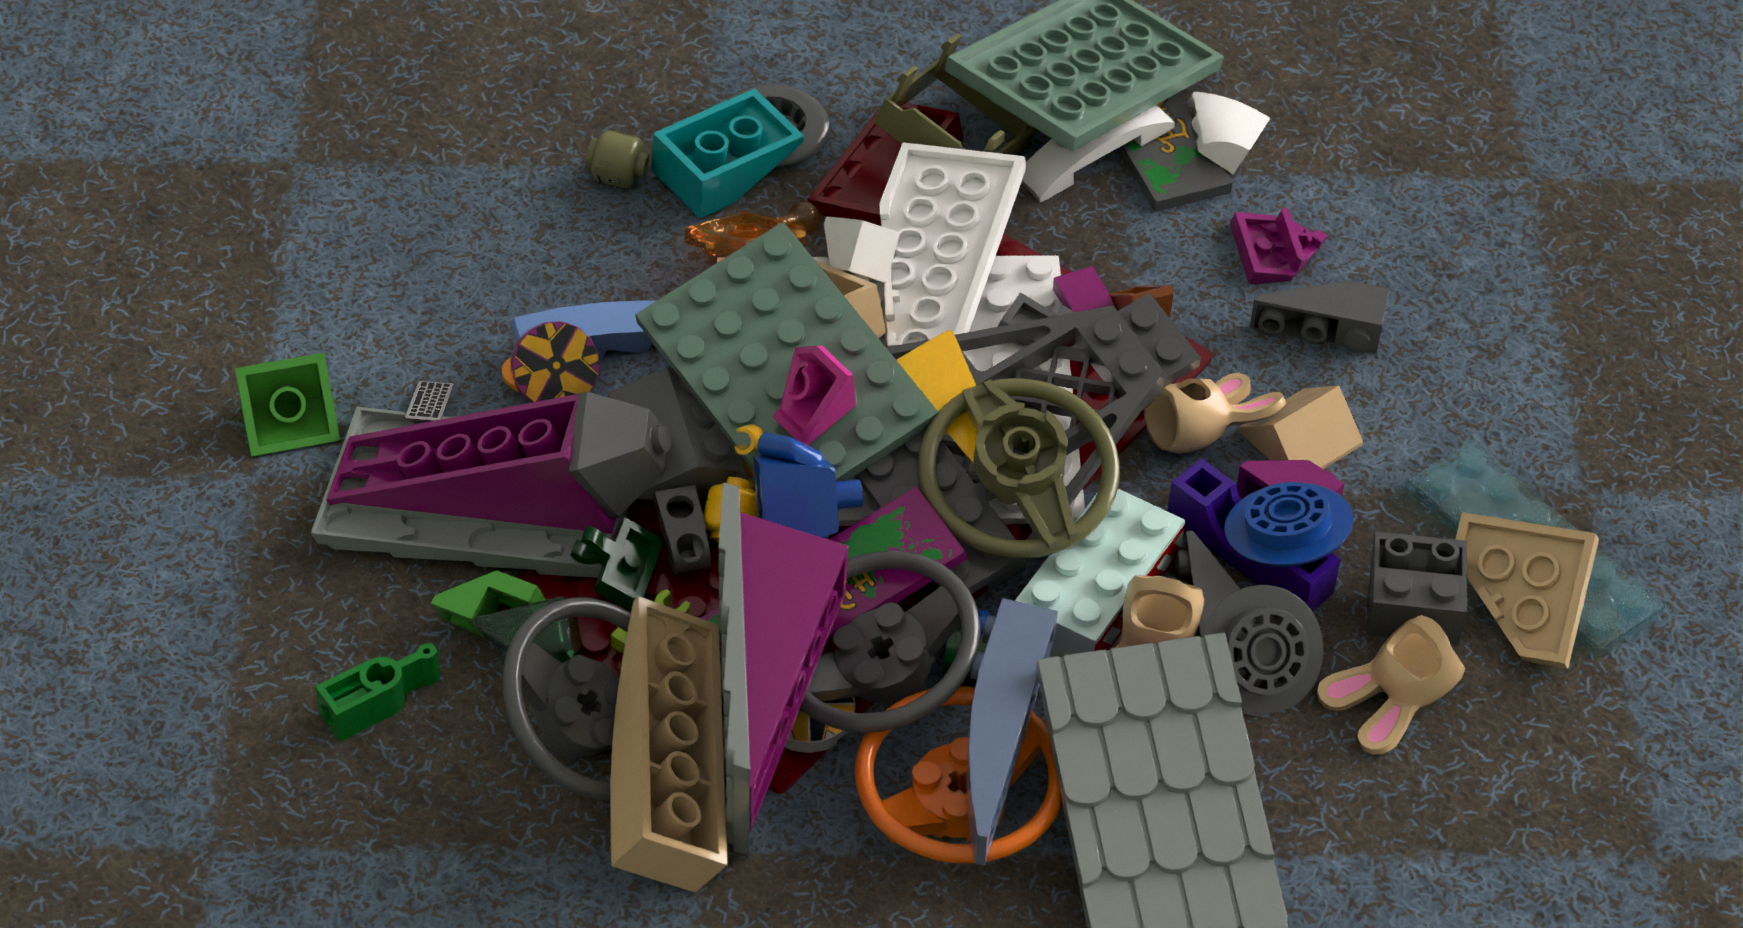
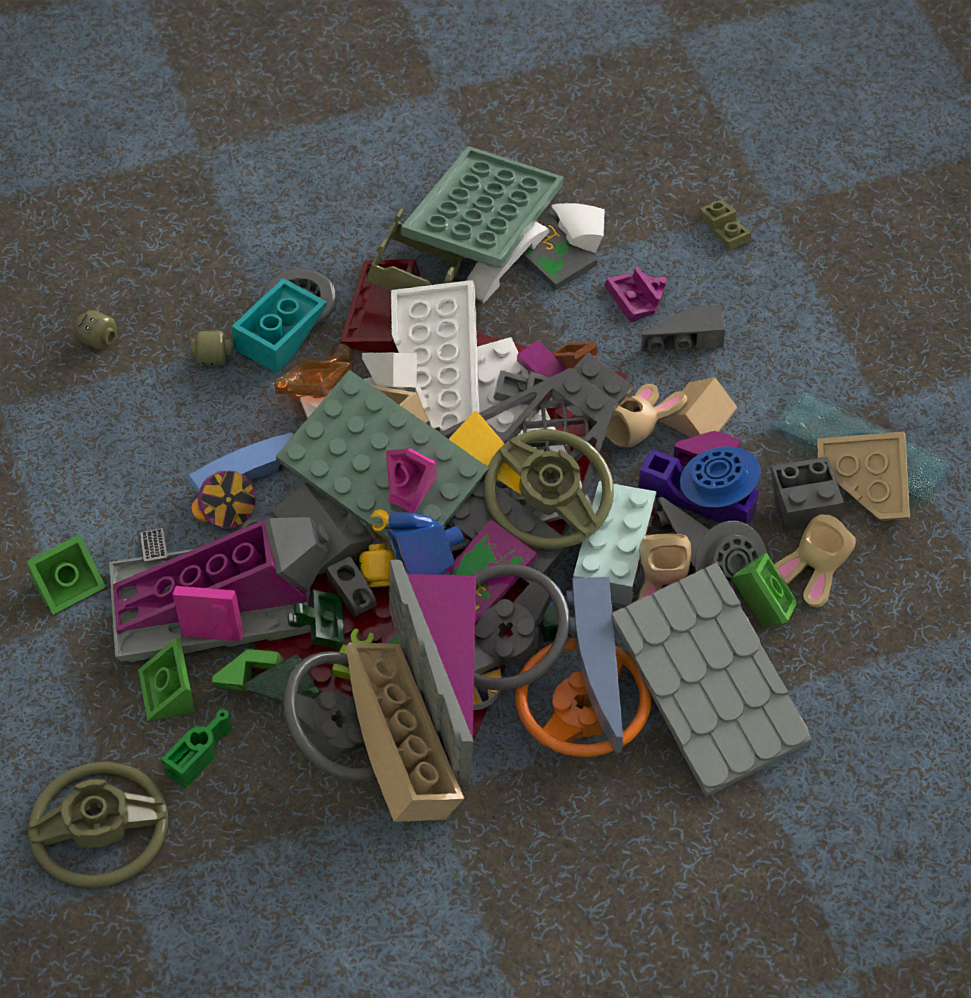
camera: 15 degrees left, 5 degrees up
none -> olive piece [28,762,169,888]
none -> olive head [75,310,117,350]
none -> bright green slope [138,638,195,721]
none -> dark pink plate [173,586,244,641]
none -> olive slope [700,199,752,251]
none -> bright green slope [731,552,797,627]

